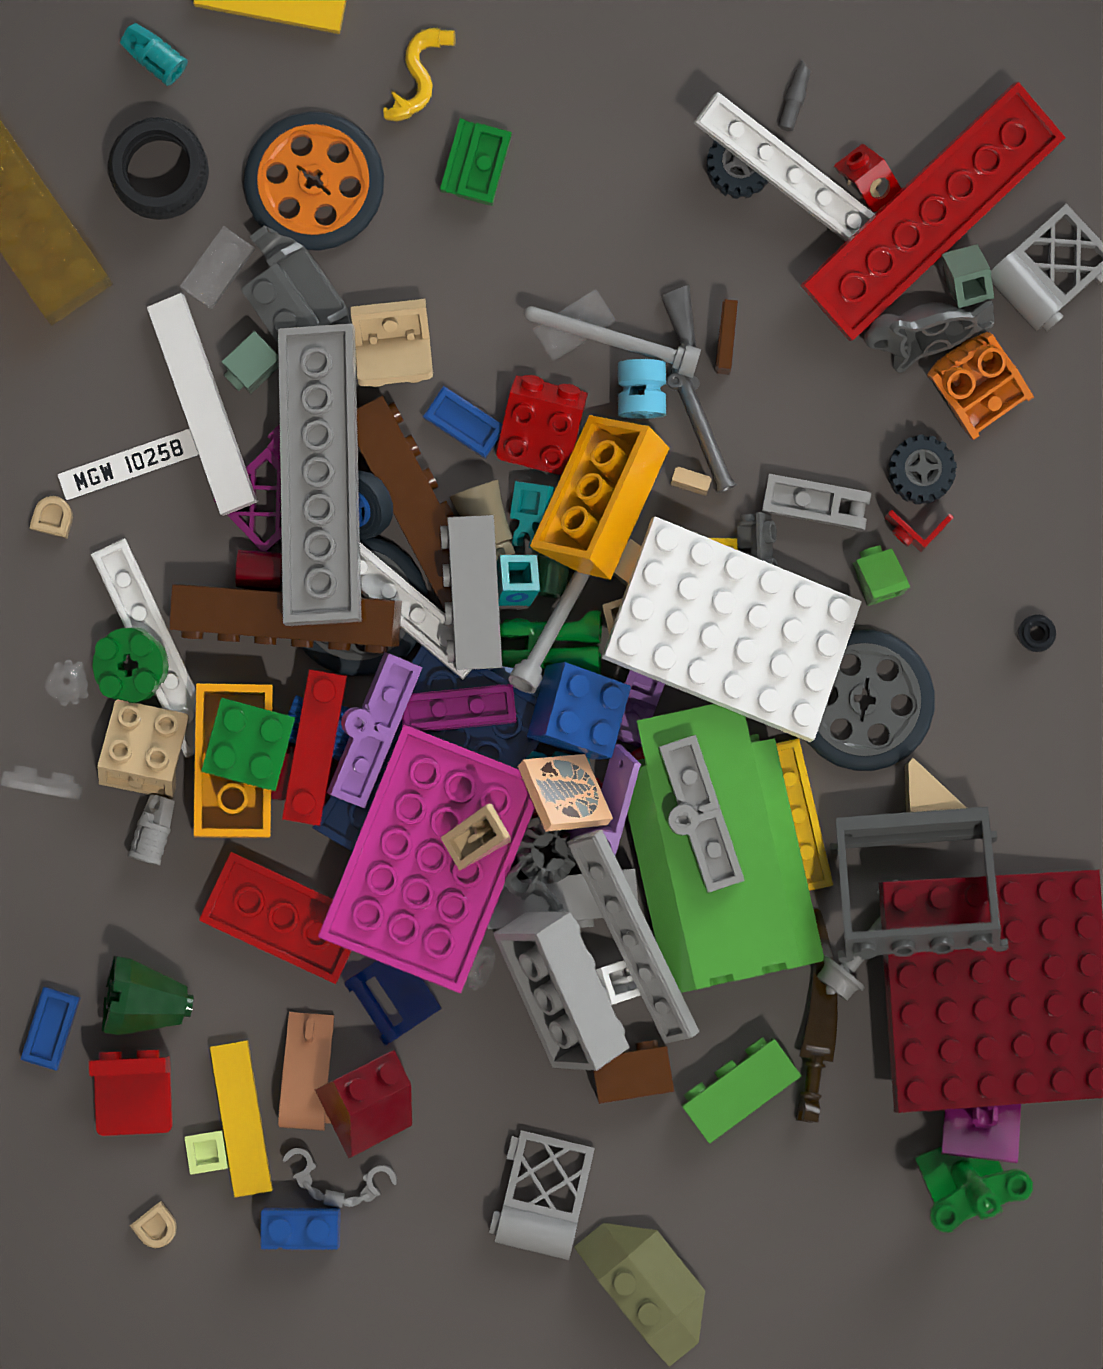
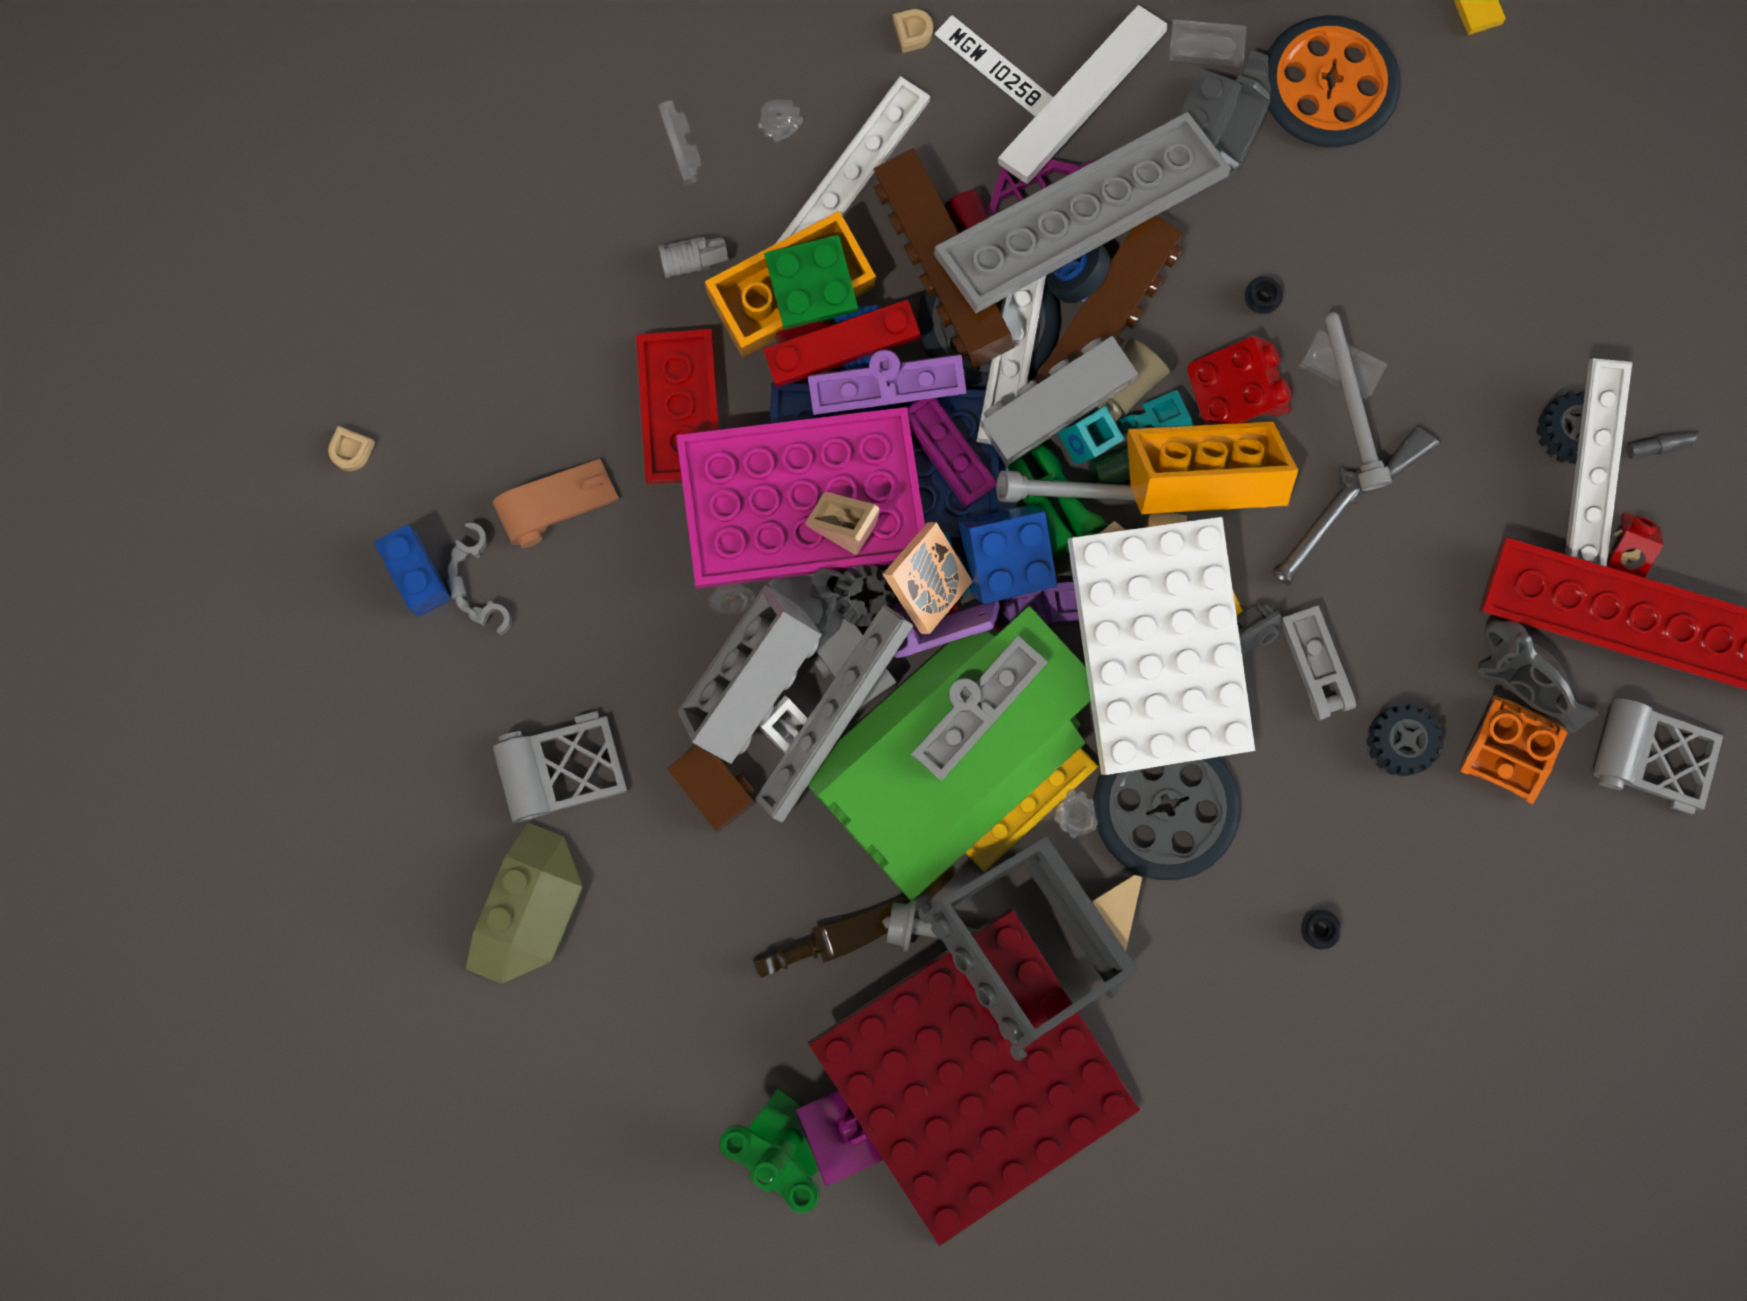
camera: 60 degrees right, 5 degrees down
blue tile [20,987,81,1071] -> none
red bracket [89,1050,173,1136] -> none
green plate [93,627,169,703] -> none
tan bracket [97,700,189,800] -> none
dark green cone [101,955,194,1035] -> none
yellowish green tile [184,1130,229,1175] -> none
yellow tile [210,1040,273,1198] -> none
sand green brick [222,331,279,394] -> none
dark red slope [315,1050,412,1158] -> none
clear blue plate [343,961,442,1046] -> none
tan bracket [351,299,433,387] -> none
yellow animal [383,28,455,121] -> none
blue tile [423,386,503,459] -> none
green plate [440,118,512,206] -> none
medium azure wheel [618,359,666,419] -> none
tan tile [671,467,711,496] -> none
bright green brick [681,1037,801,1144] -> none
reddish brown tile [715,299,738,375] -> none
bright green slope [853,545,910,606] -> none
red bracket [884,510,954,552] -> none
sand green brick [942,244,994,308] -> none
none -> clear animal [1054,789,1098,838]
none -> black plate [1244,277,1283,314]

